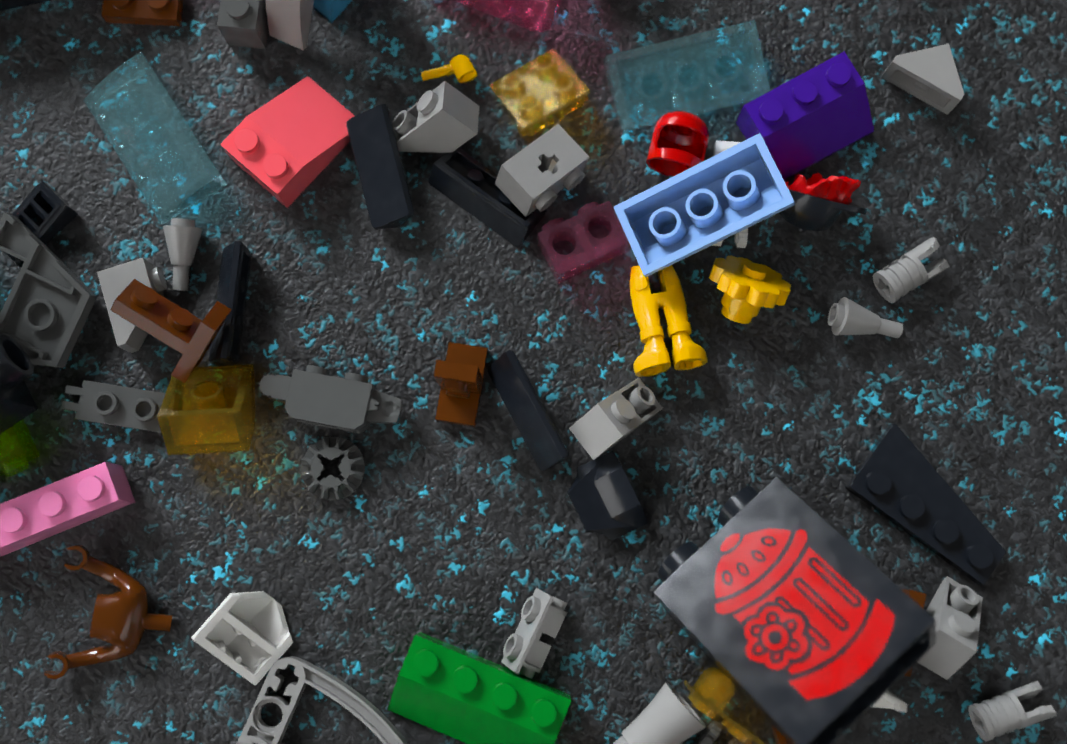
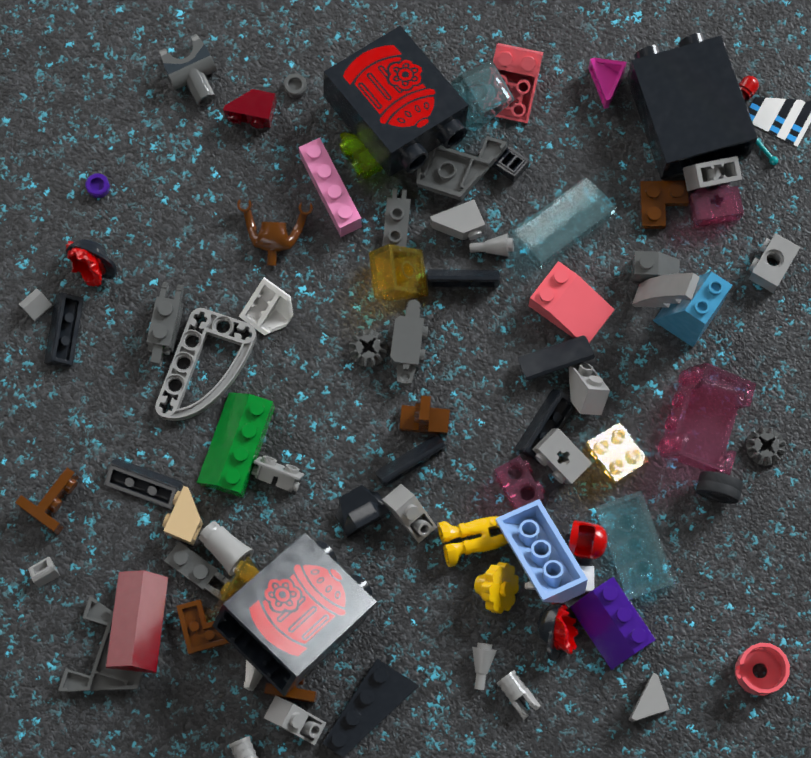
camera: 85 degrees right, 5 degrees down
reddish brown bracket [110,279,232,383] -> none
yellow hand [421,54,477,83] -> none

